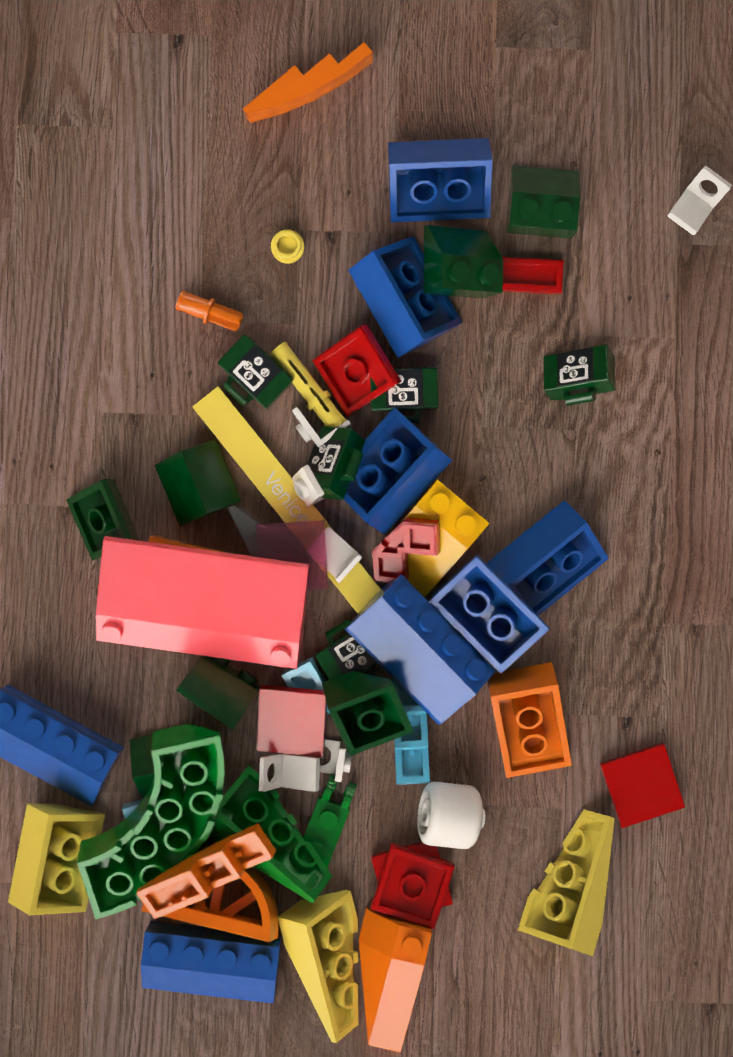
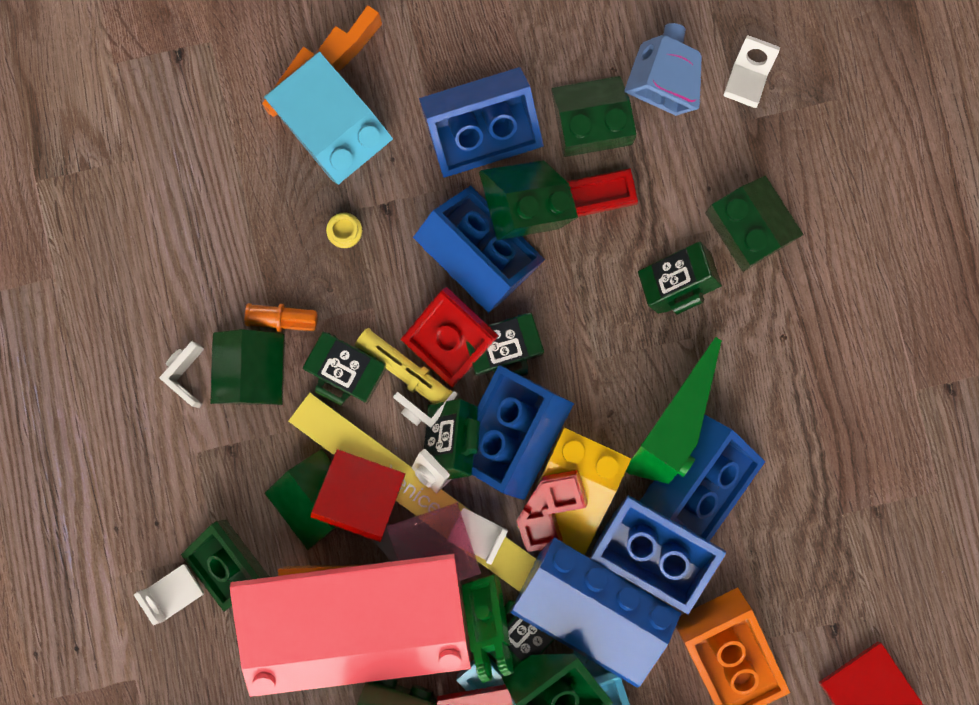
camera: 15 degrees left, 5 degrees down
none -> white bracket [134,564,204,625]
none -> white bracket [159,341,204,408]
none -> dark green slope [210,329,285,405]
none -> medium azure slope [264,52,393,185]
none -> red tile [311,449,406,542]
none -> green hinge [462,574,514,683]
none -> medium blue torso [625,23,702,116]
none -> green wedge [626,337,722,484]
none -> dark green slope [705,176,804,272]

